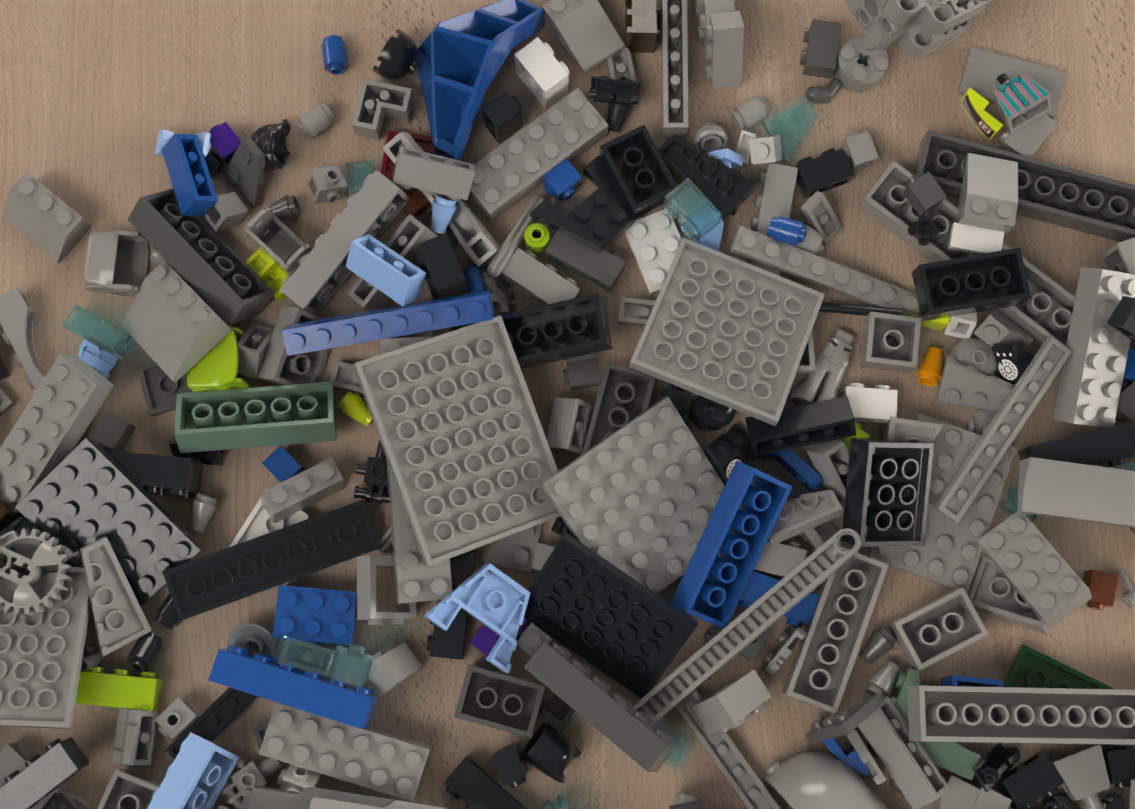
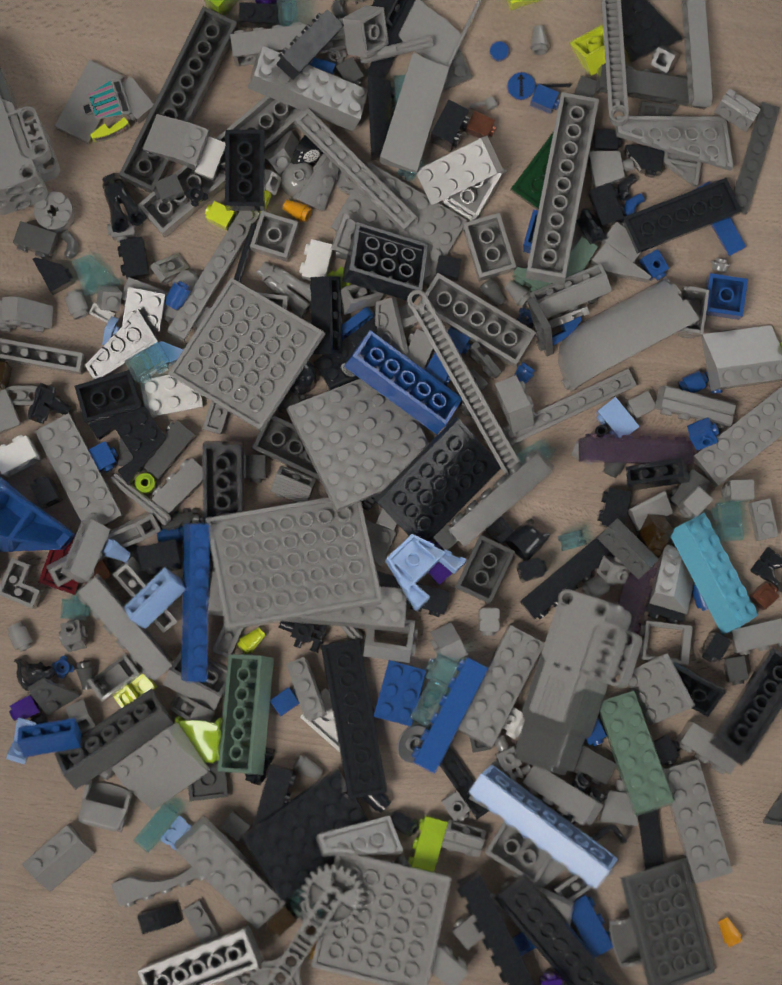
camera: 80 degrees left, 5 degrees up
light grey brick [694,122,728,153] -> none
none -> black slope [33,257,74,295]
none -> blue plate [51,656,74,679]
none -> black piece [102,173,147,233]
none -> plate [122,286,167,332]
none -> neon yellow brick [205,201,236,231]
none -> black brick [430,99,470,152]
none -> black panel [435,255,461,281]
none -> light grey brick [478,608,499,636]
none -> blue cone [514,362,535,385]
none -> dark blue plate [516,307,534,329]

